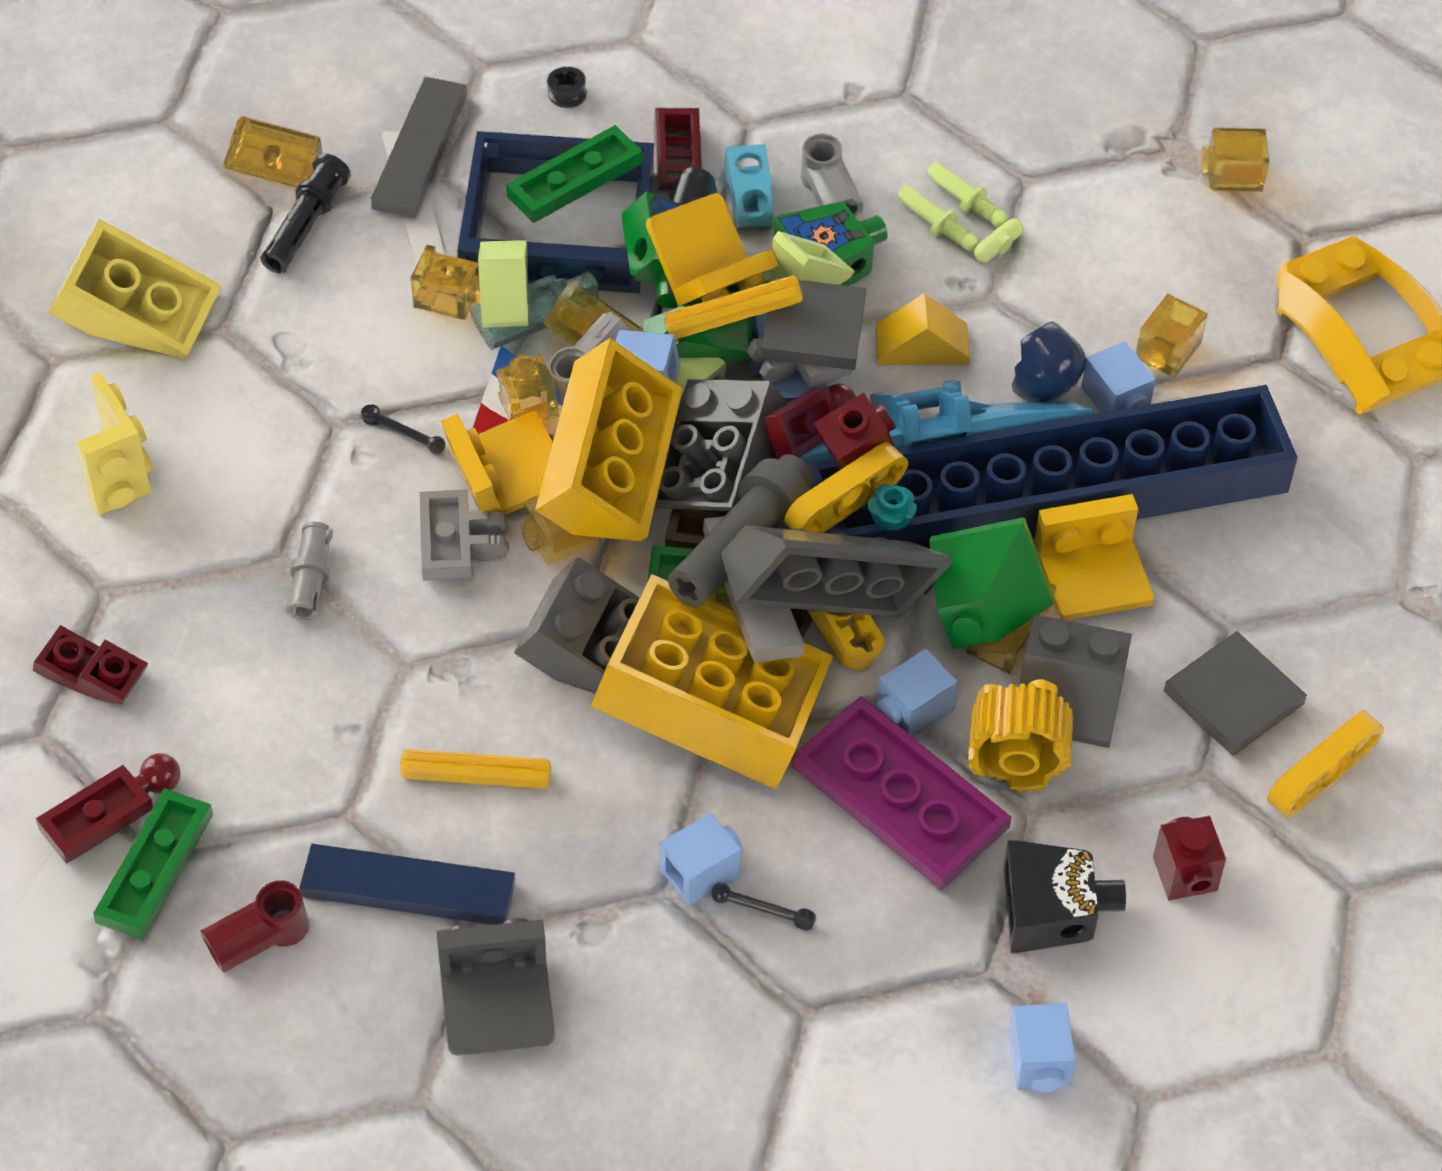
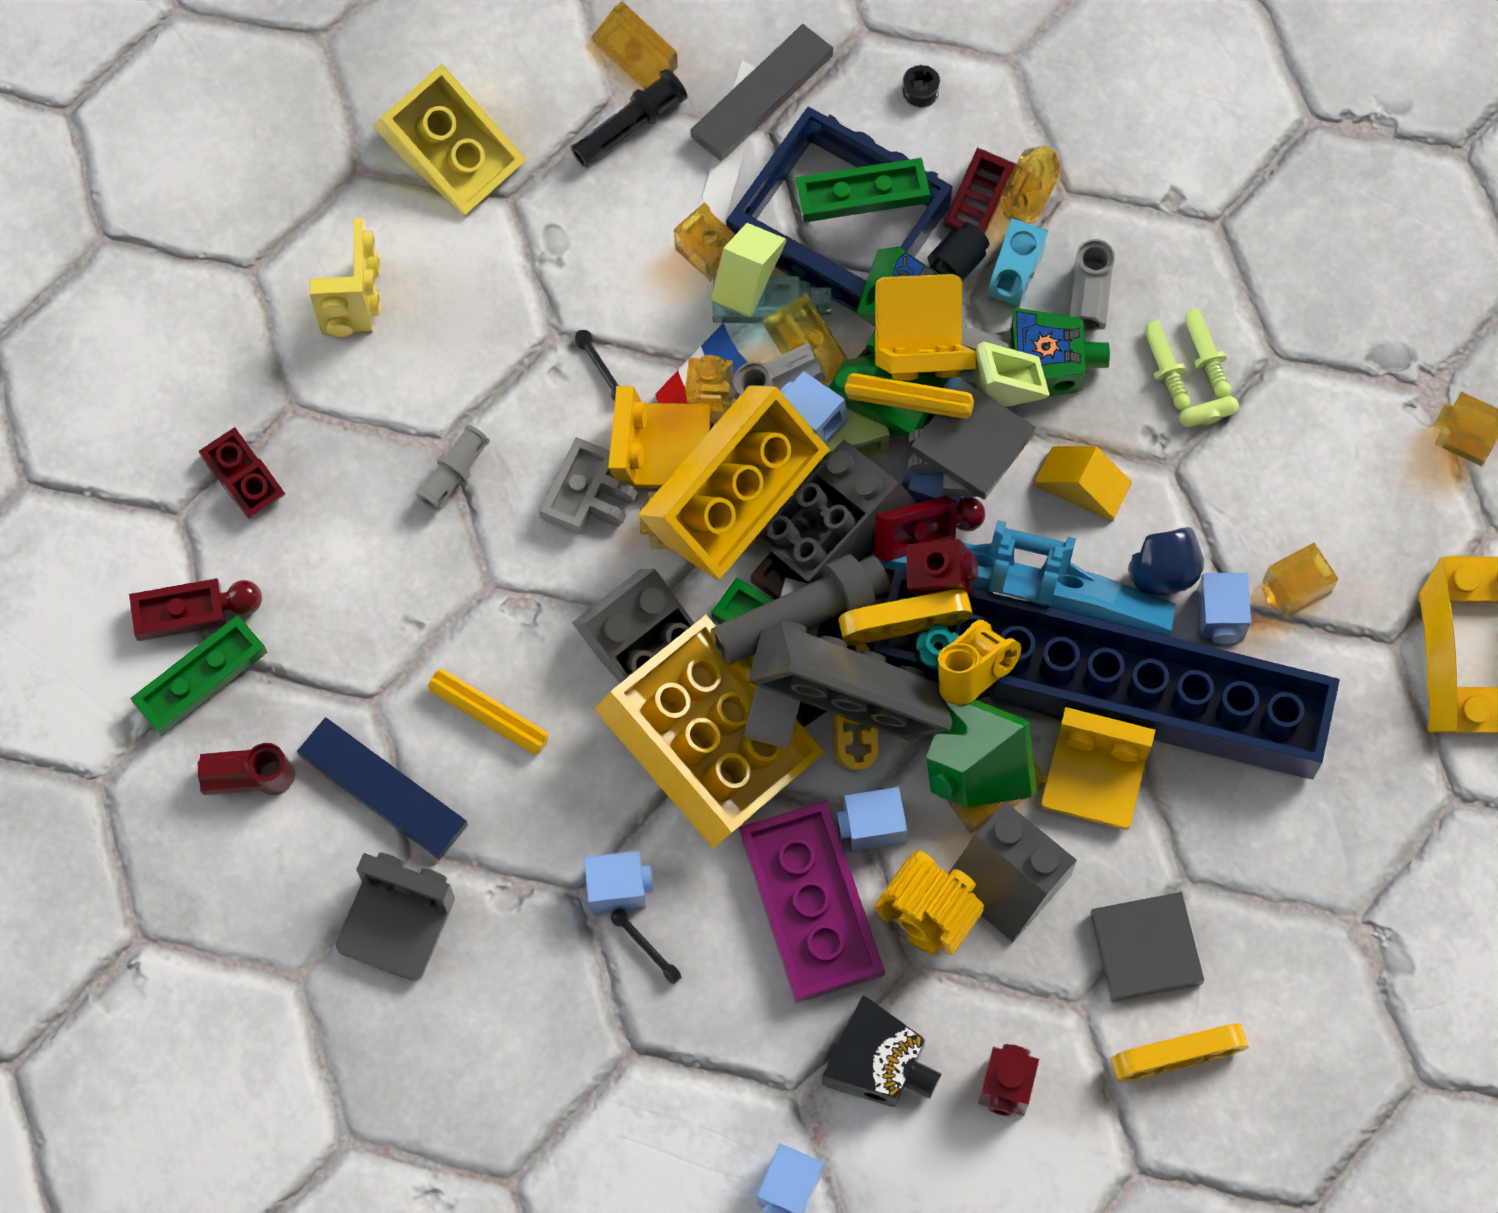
camera: 30 degrees right, 15 degrees up
none -> yellow piece [938,620,1021,705]
none -> clear yellow plate [1001,146,1060,223]

